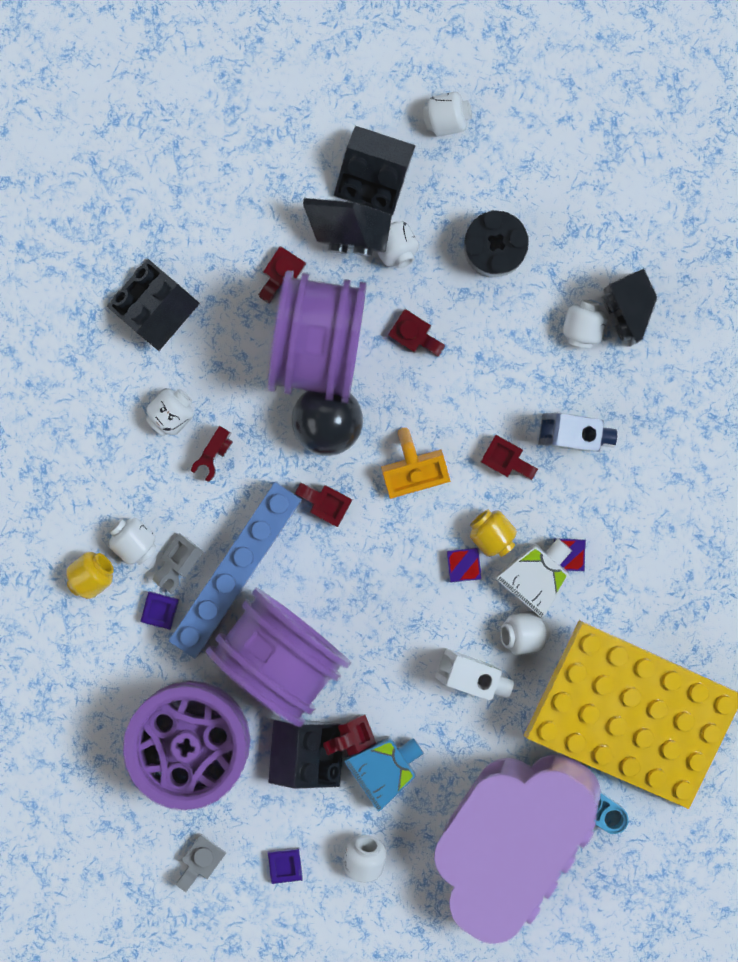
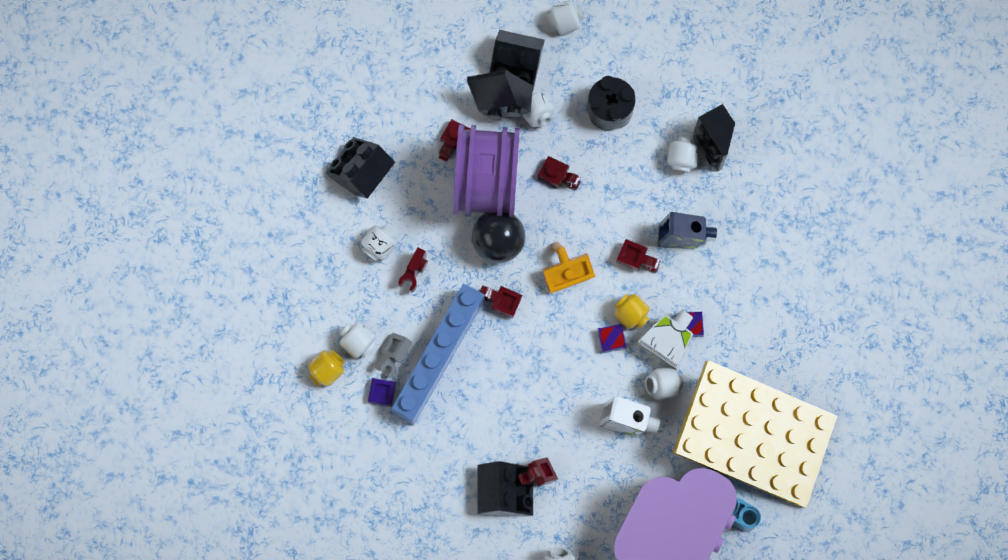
camera: 10 degrees left, 15 degrees down
medium lavender wheel [123,681,251,810] -> none
medium lavender wheel [205,587,351,727] -> none
dark azure torso [344,737,424,812] -> none

